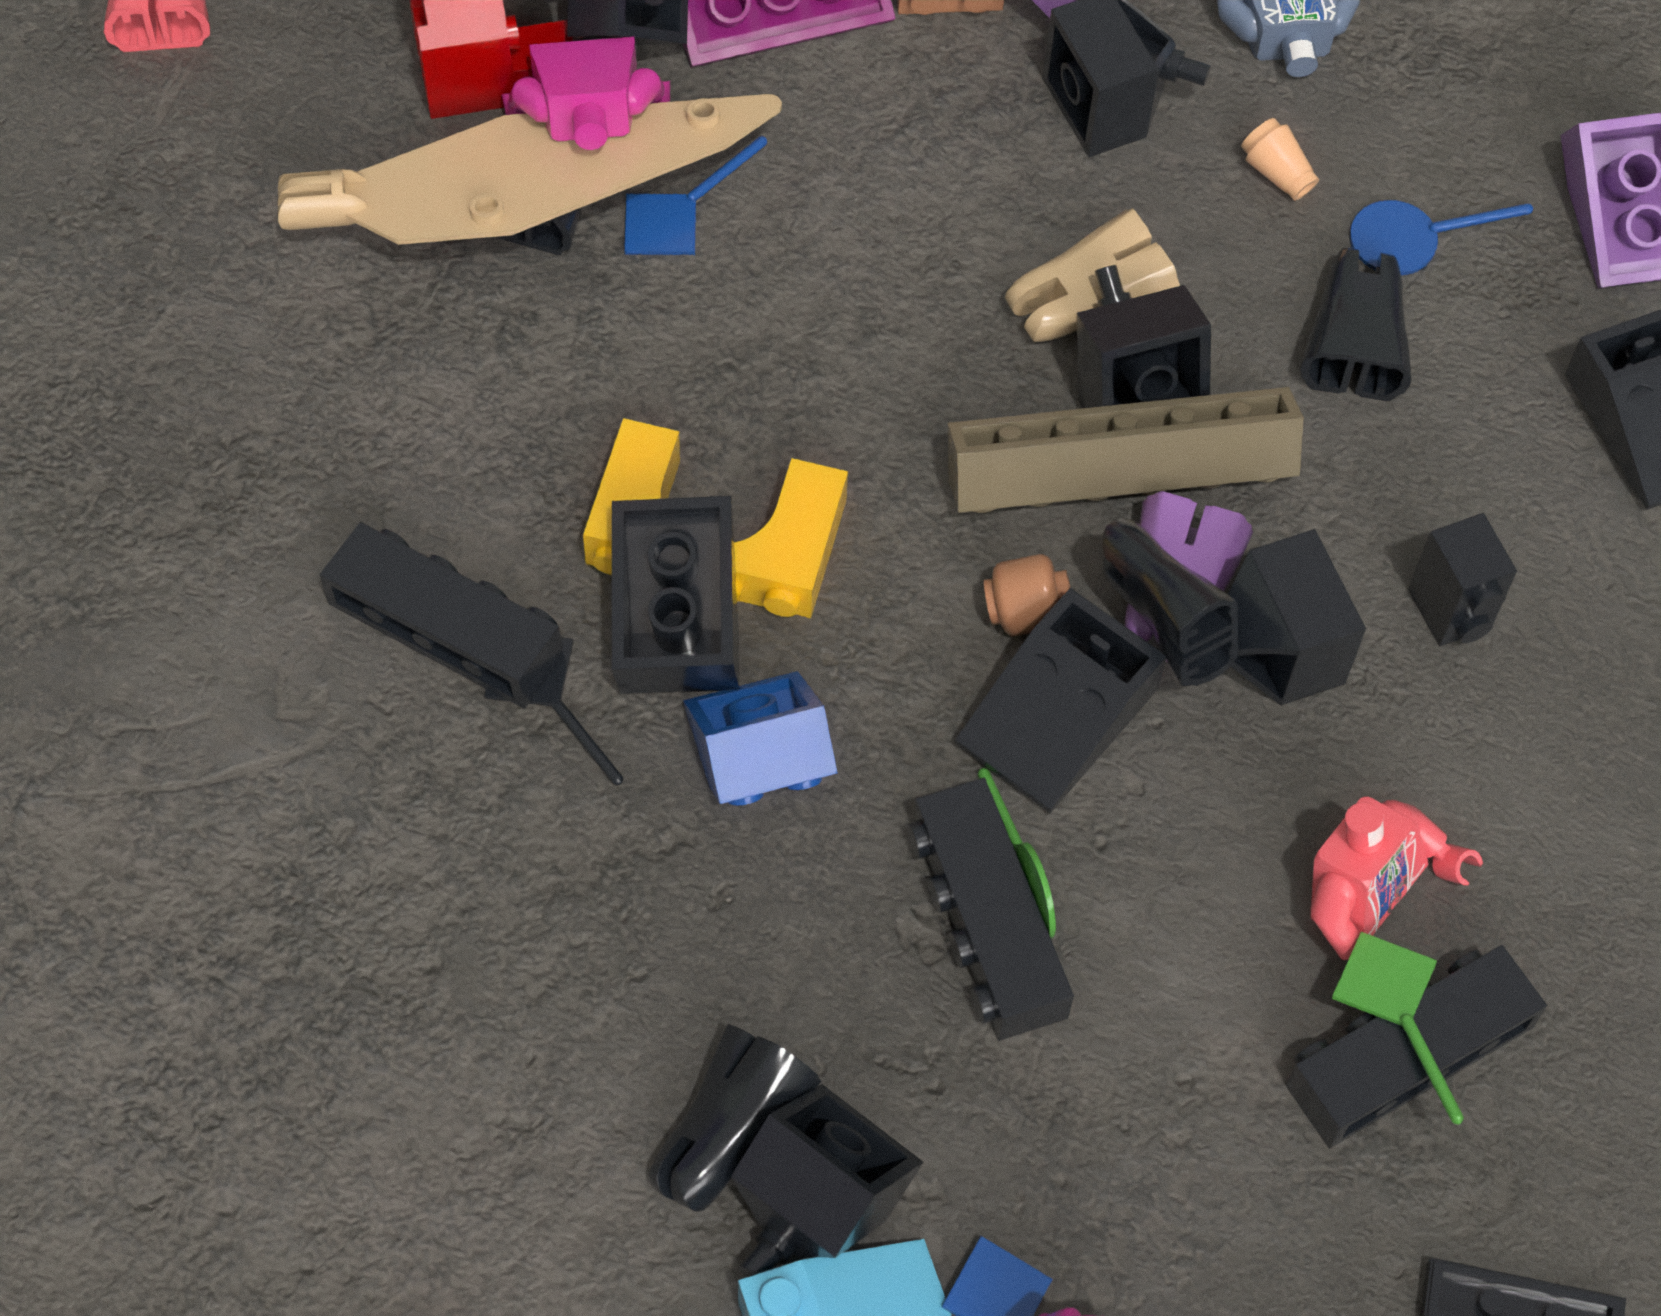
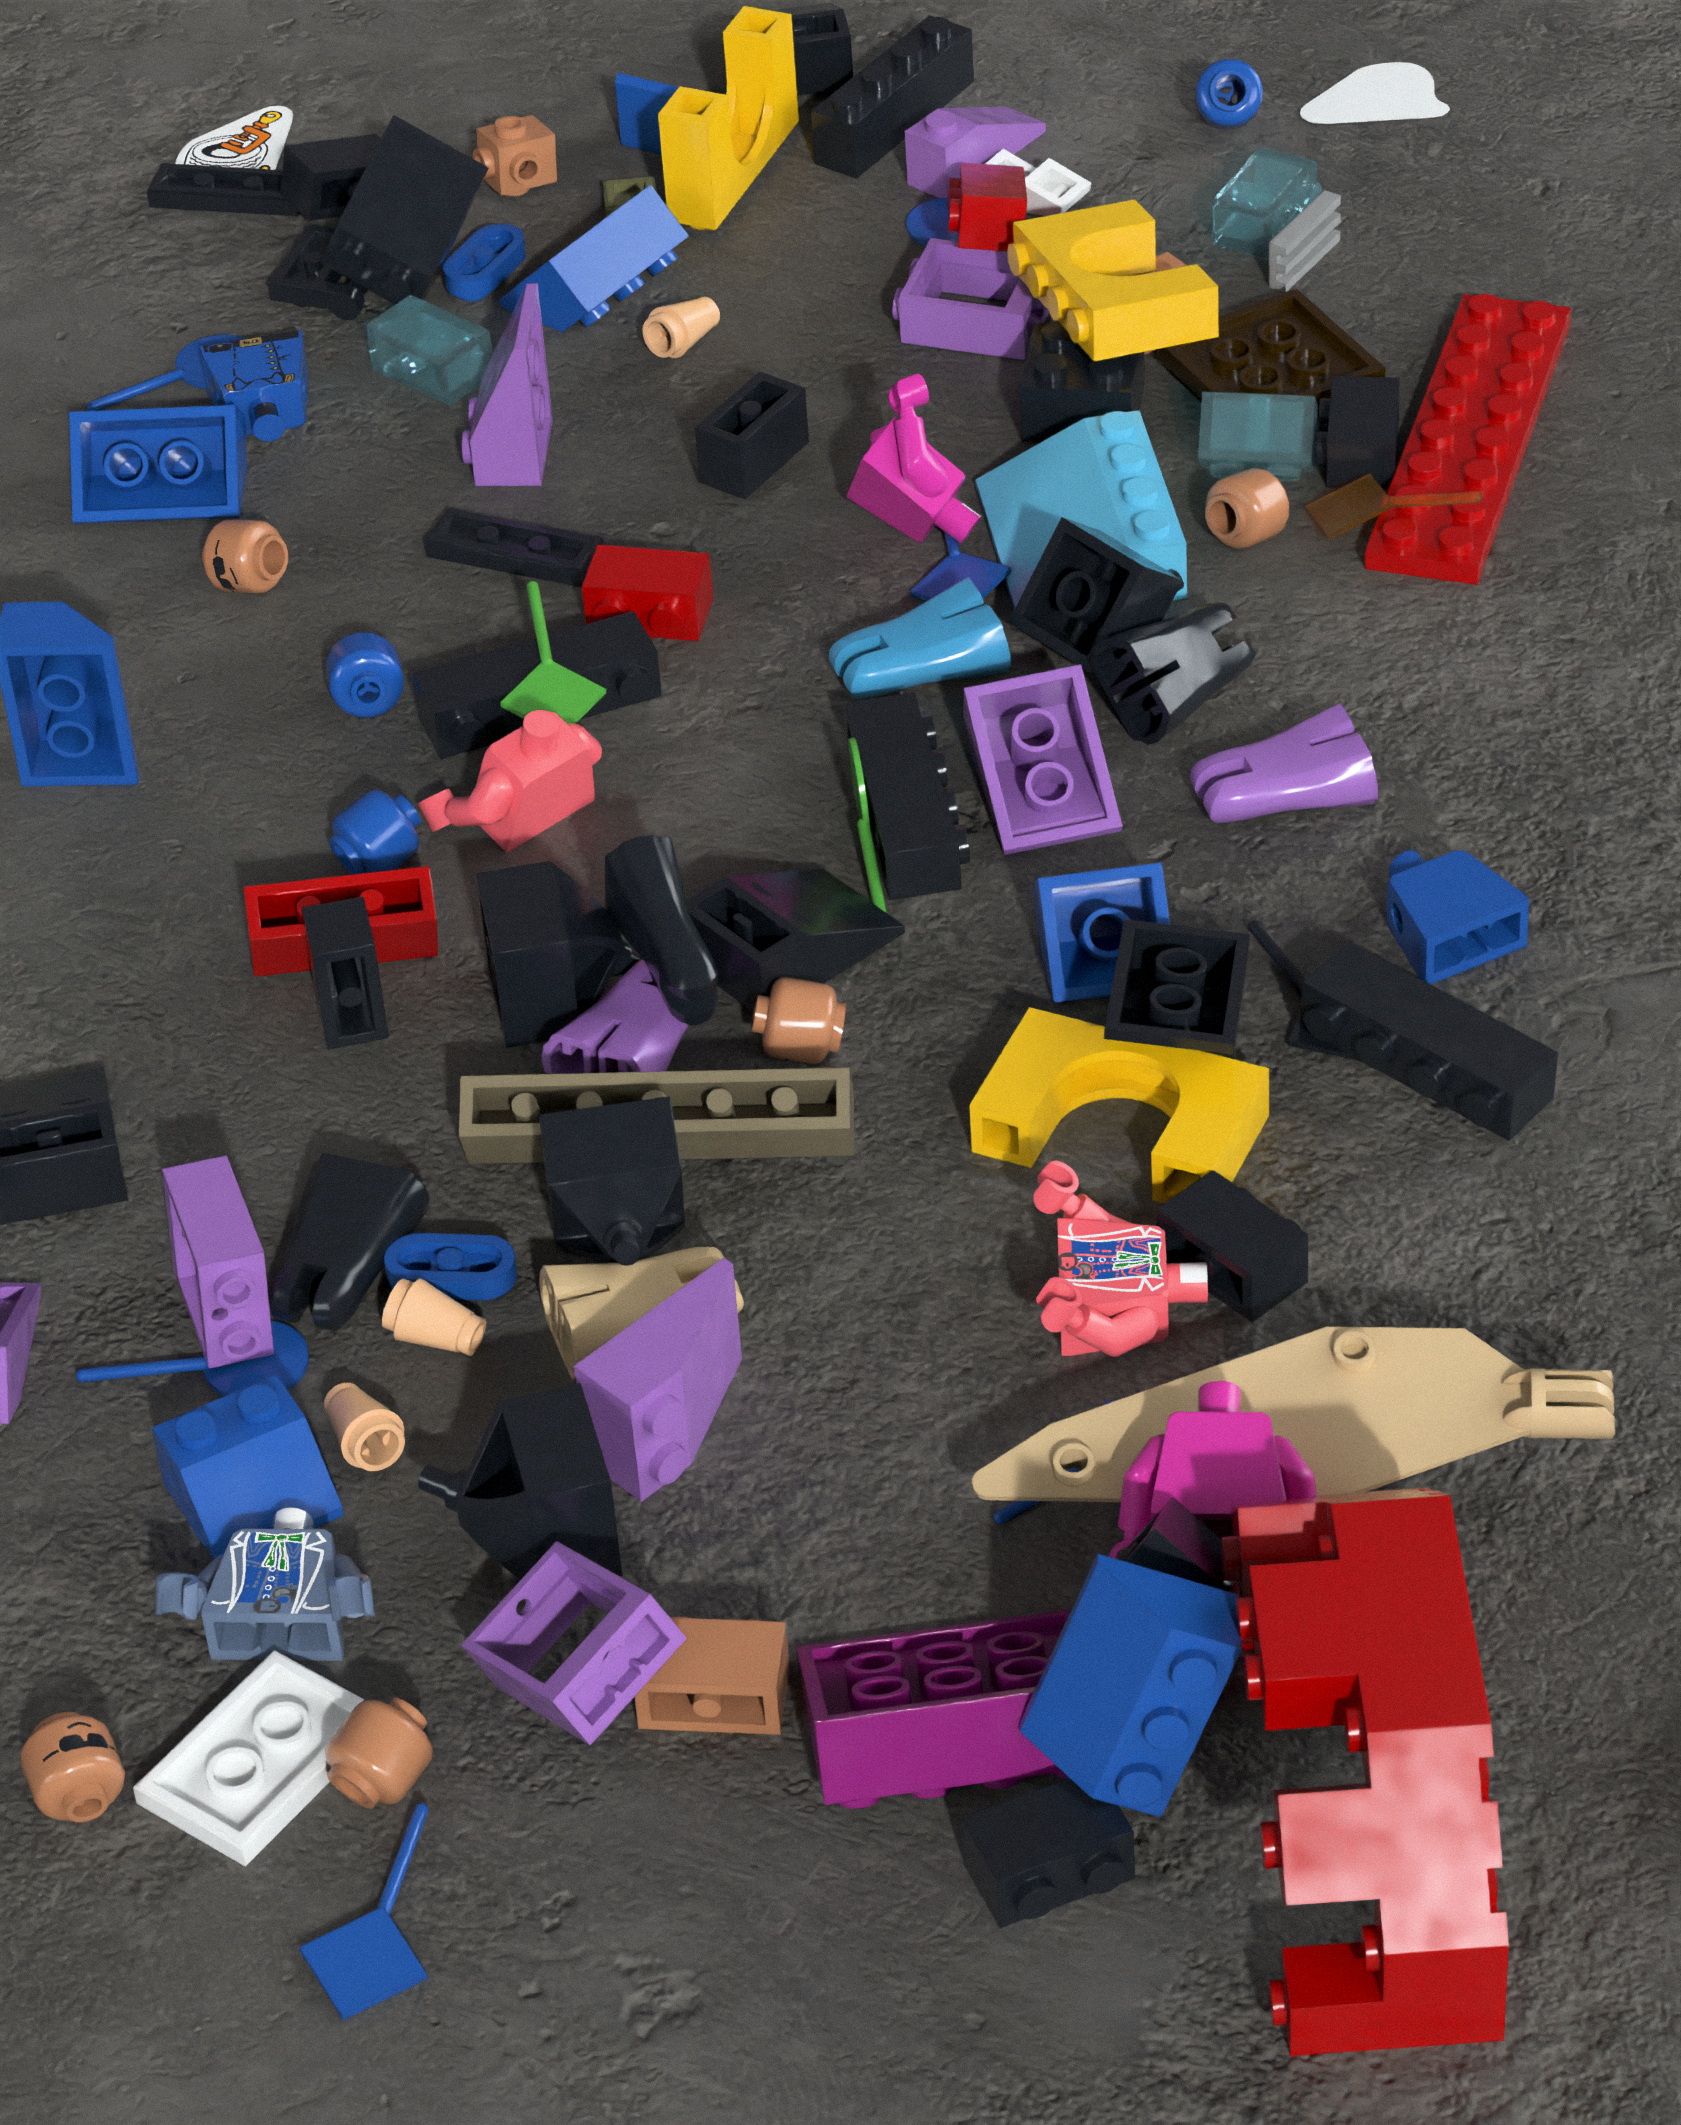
camera: 165 degrees left, 20 degrees down
none -> blue slope [152,1375,344,1560]
none -> medium lavender window [162,1155,274,1369]
none -> red brick [244,866,438,977]
none -> blue head [325,632,404,718]
none -> blue head [329,790,421,875]
none -> light nougat cone [382,1278,486,1356]
none -> blue plate [384,1233,518,1300]
none -> medium lavender slope [573,1257,742,1502]
none -> red brick [582,545,714,641]
none -> dark azure piece [829,577,1011,700]
none -> medium lavender slope [963,664,1122,855]
none -> coral torso [1033,1161,1208,1357]
none -> black brick [1156,1170,1309,1323]
none -> medium lavender piece [1190,703,1378,824]
none -> blue torso [1386,850,1529,985]

